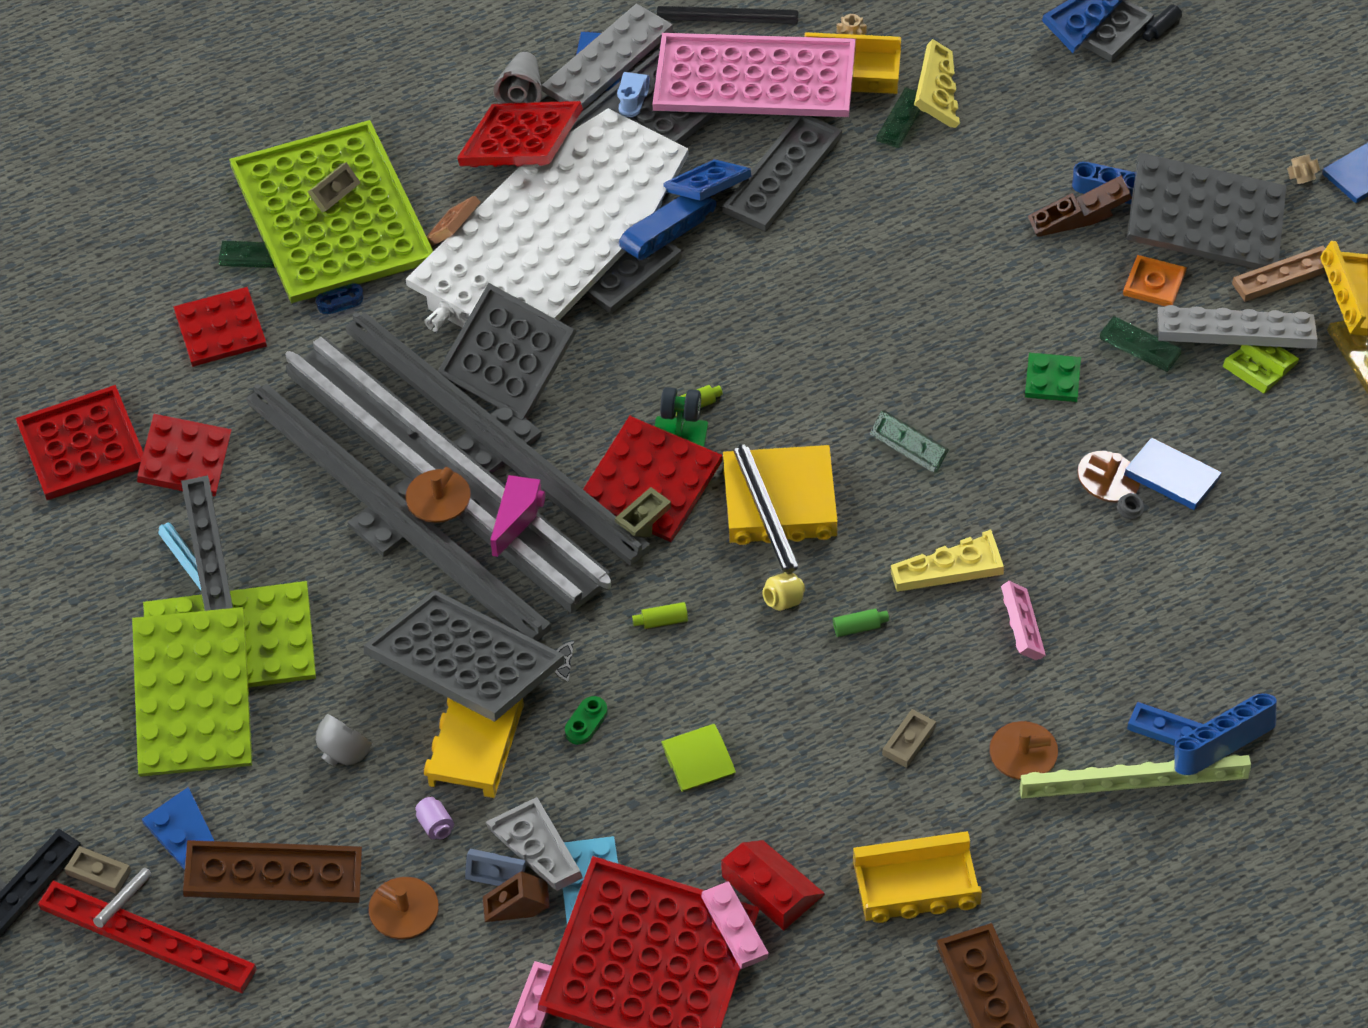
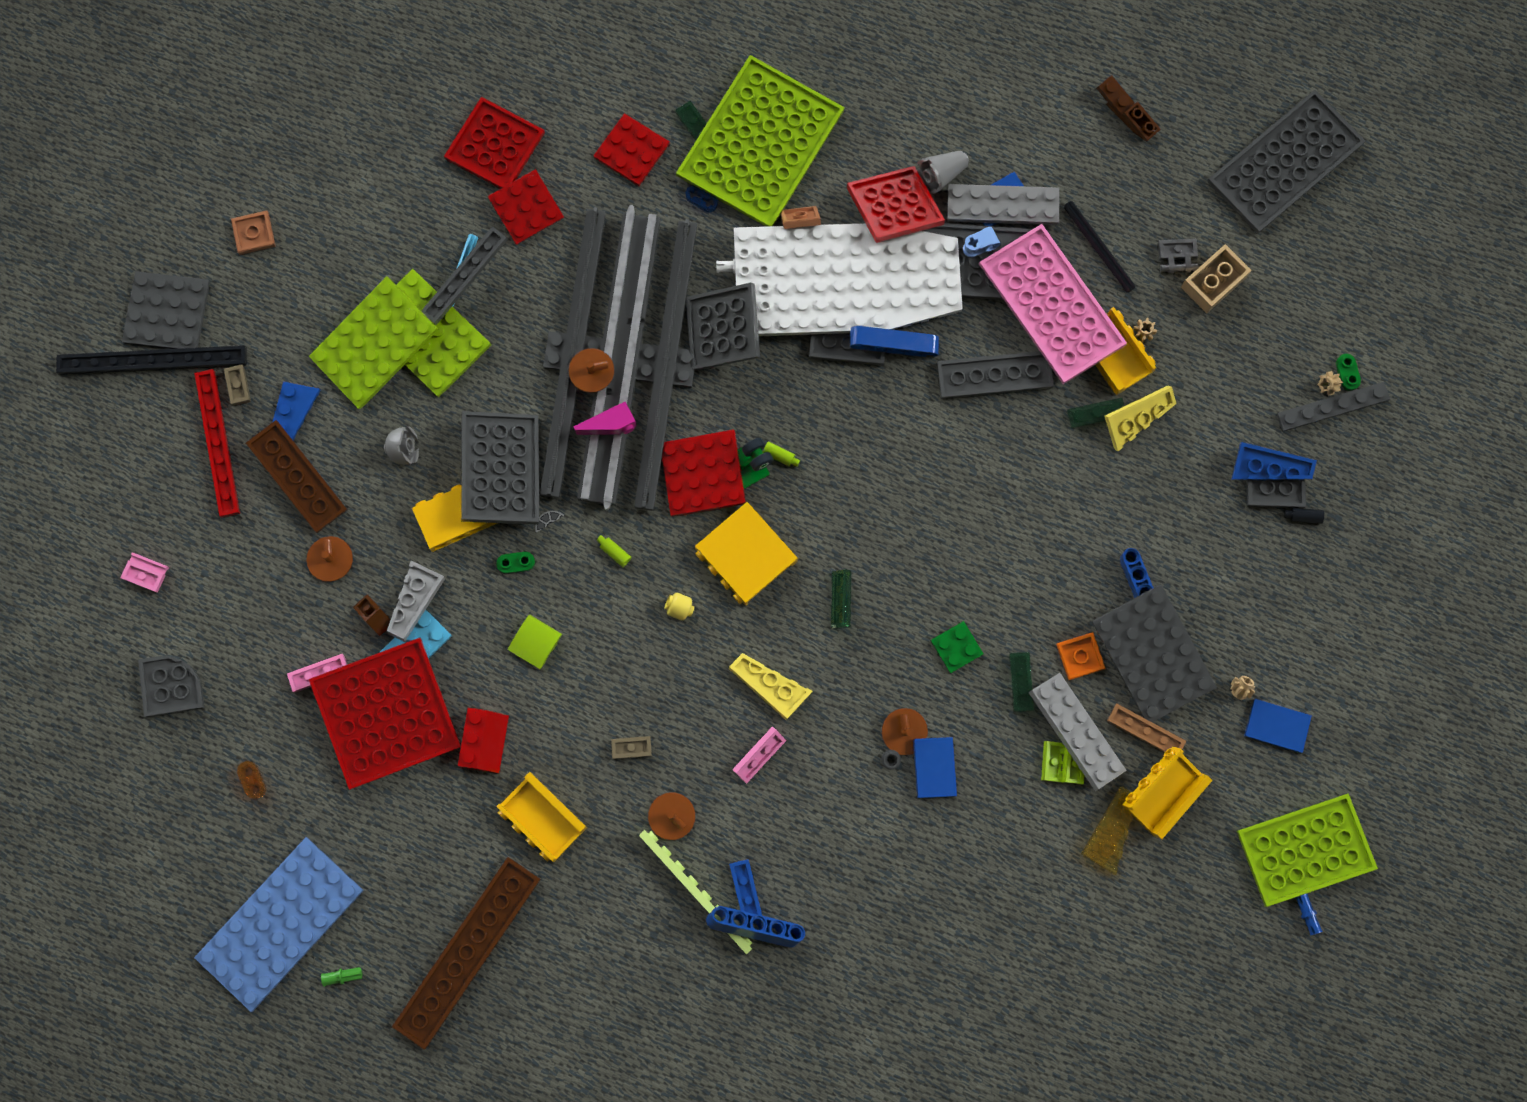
camera: 50 degrees right, 25 degrees up
light grey bar [93,868,151,928] -> none
dark tan plate [308,162,361,212] -> none
lavender brick [416,797,454,839] -> none
sand blue plate [465,849,526,886] -> none
olive slope [615,487,671,537] -> none
blue tile [663,159,752,201] -> none
bright pink plate [701,881,769,969] -> none
axle [734,444,798,574] -> none
bright green cylinder [833,608,889,637] -> none
reddish brown slope [1028,175,1132,237] -> none

